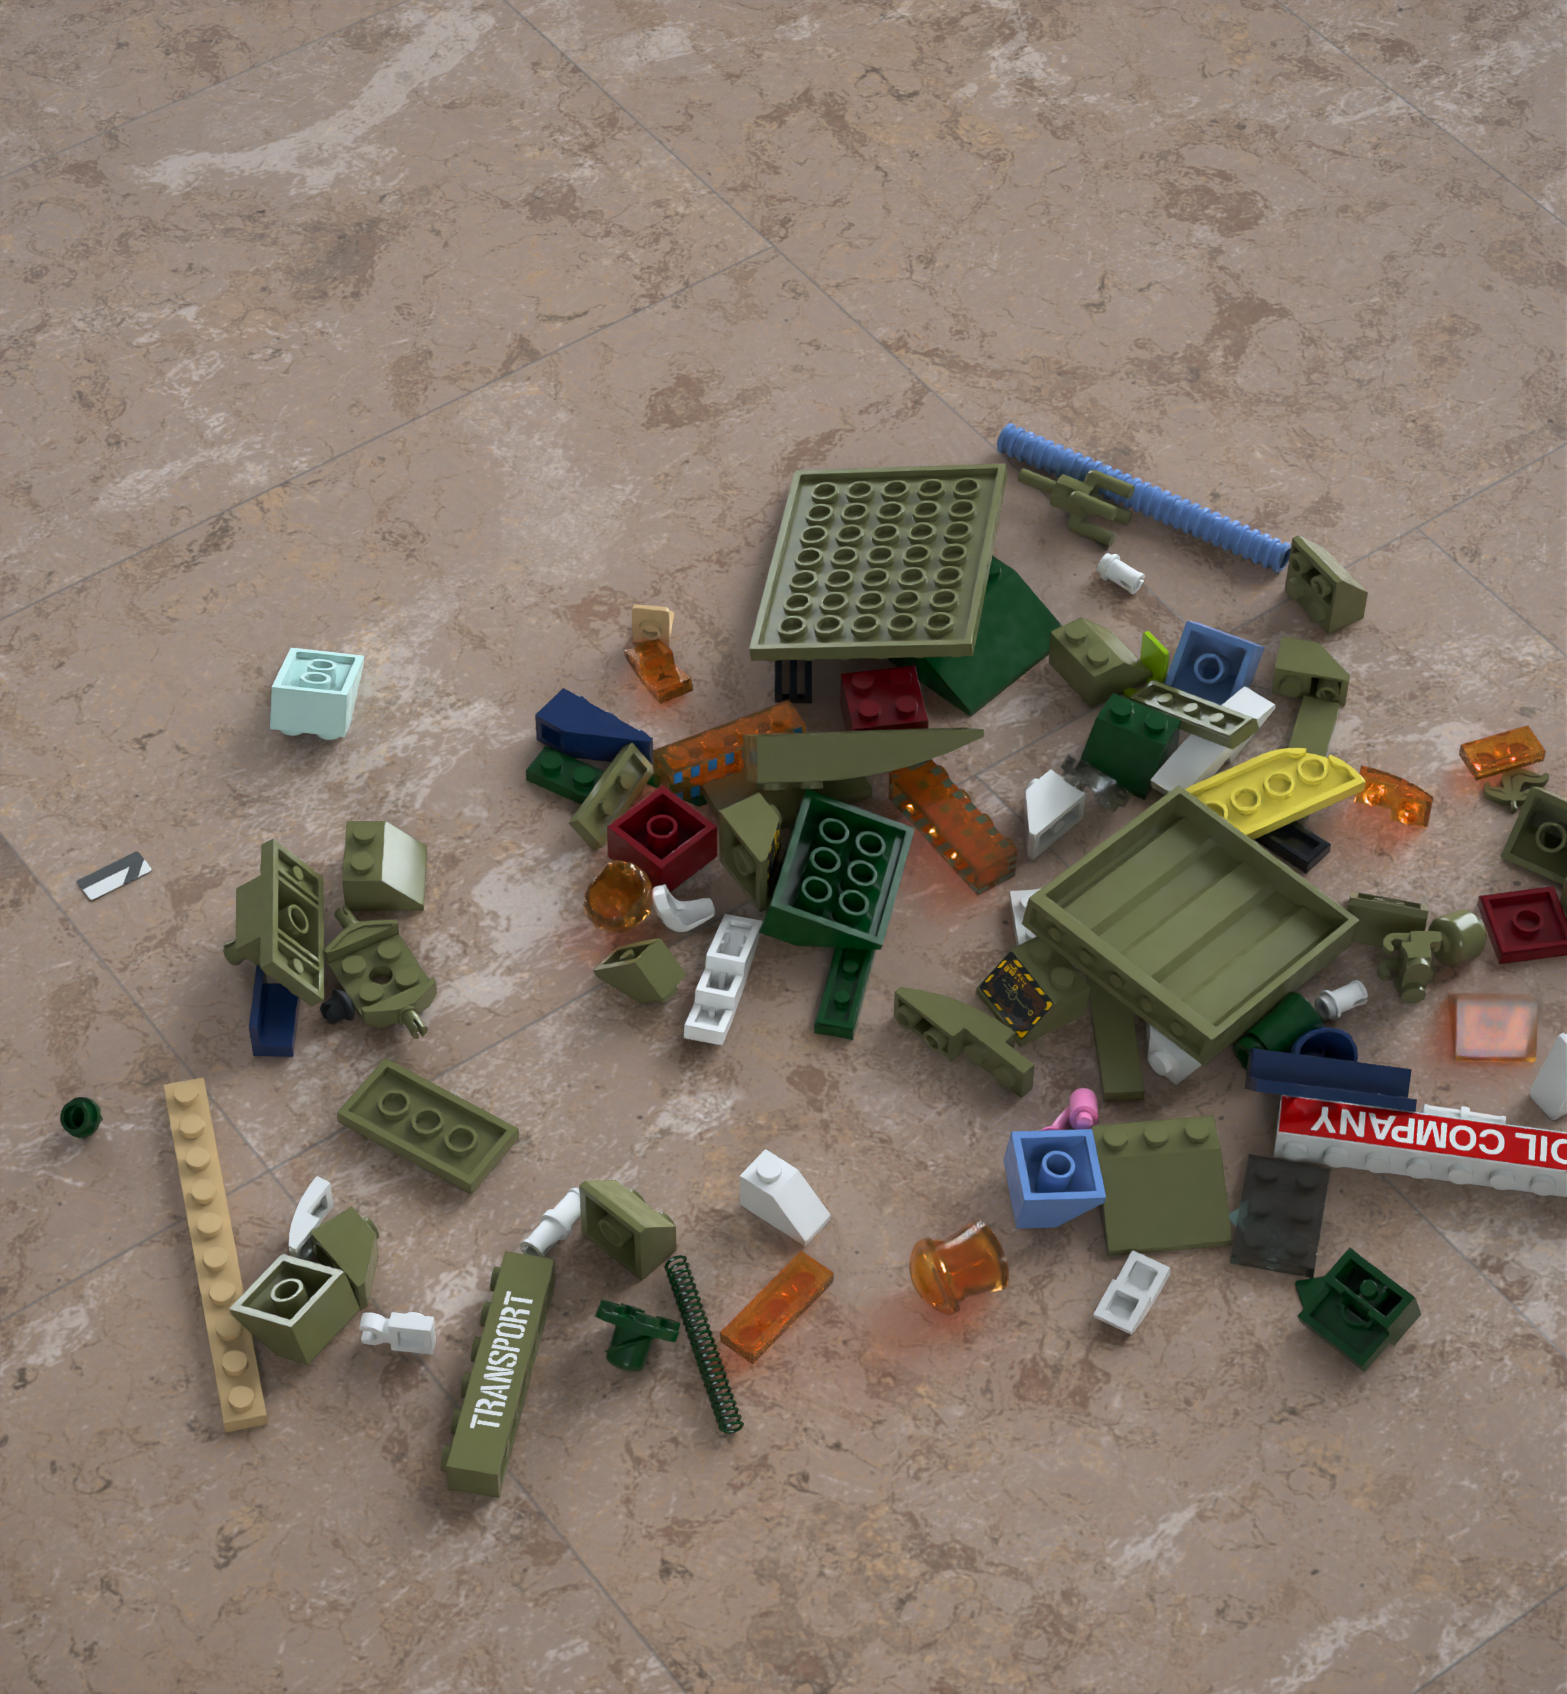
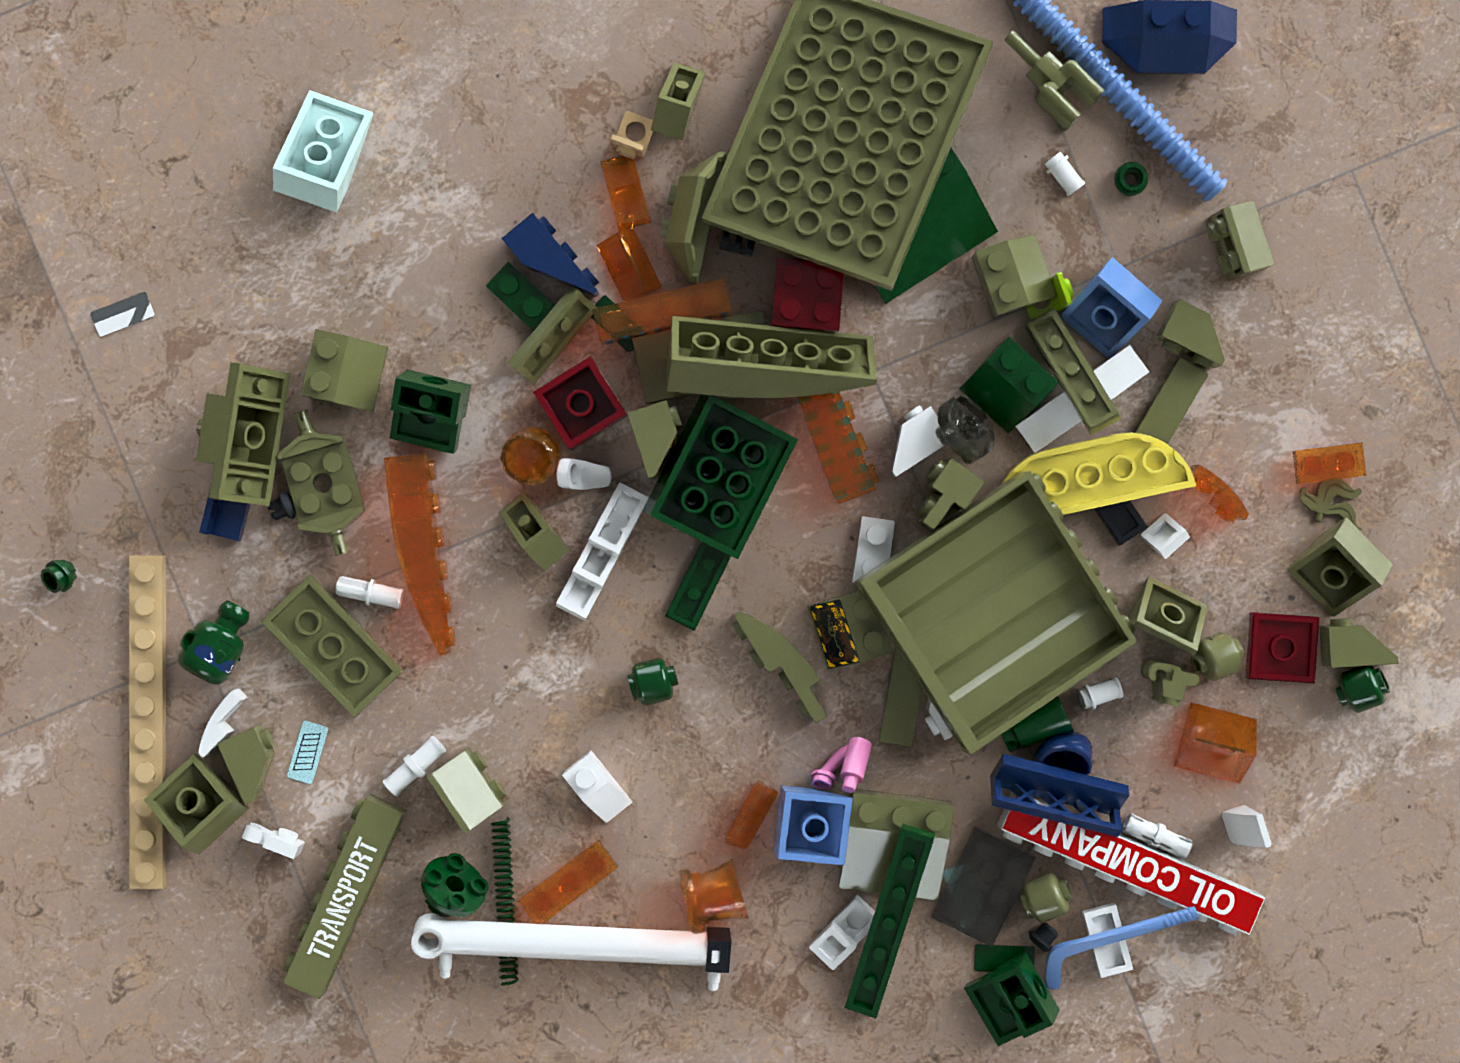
camera: 15 degrees right, 40 degrees up
none -> dark green piece [178,600,250,685]
none -> clear light blue sticker [287,720,328,784]
none -> white axle [336,576,404,610]
none -> clear orange slope [384,453,455,655]
none -> dark green brick [389,369,471,454]
none -> white piece [411,913,732,991]
none -> clear orange slope [596,228,662,305]
none -> dark green head [627,658,679,706]
none -> olive slope [651,62,706,140]
none -> olive wedge [660,151,727,288]
none -> clear orange slope [725,780,778,849]
none -> dark green plate [844,824,935,1019]
none -> olive brick [917,458,985,530]
none -> olive head [1020,873,1073,923]
none -> black piece [1029,923,1058,952]
none -> medium blue piece [1045,906,1199,989]
none -> white plate [1082,902,1134,978]
none -> dark blue wedge [1102,0,1237,74]
none -> dark green plate [1114,162,1148,196]
none -> white plate [1141,513,1190,559]

